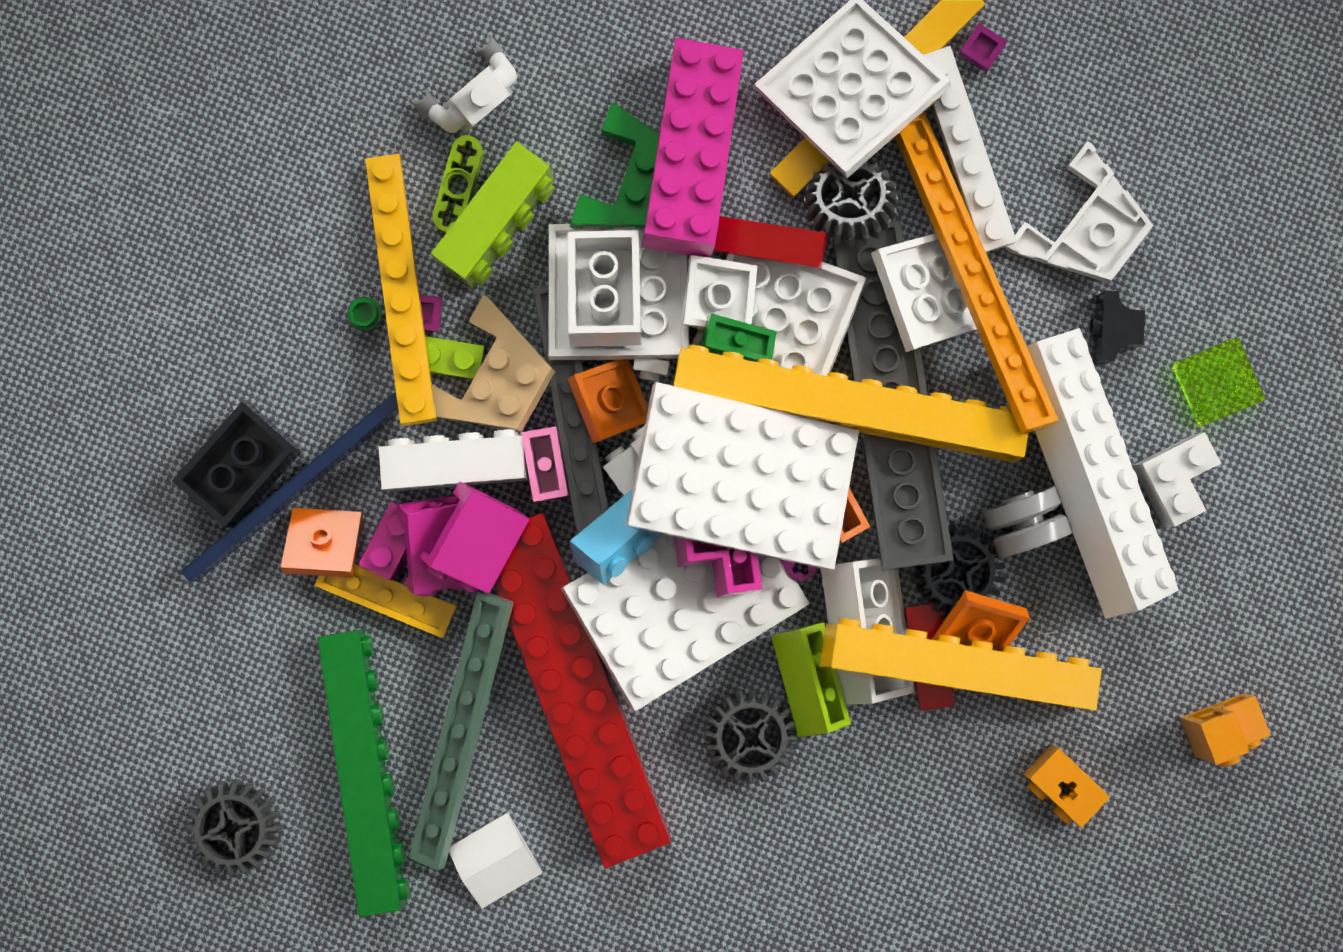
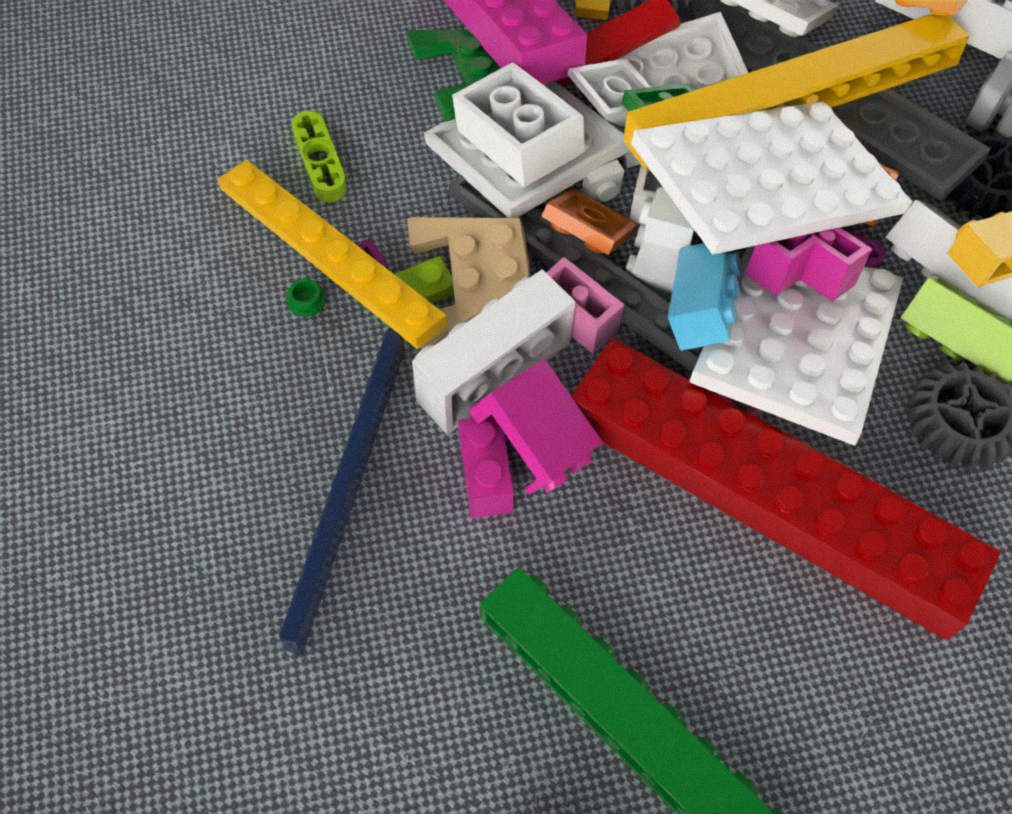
camera: 40 degrees left, 25 degrees down
black brick [172,402,303,528] -> none
plate [281,508,363,578] -> none
yellow plate [314,564,457,638] -> none
sand green plate [409,591,514,871] -> none
white torso [411,35,517,134] -> none
dark pink panel [420,481,530,594] -> none
lime brick [431,141,555,289] -> none
white slope [449,812,543,908] -> none

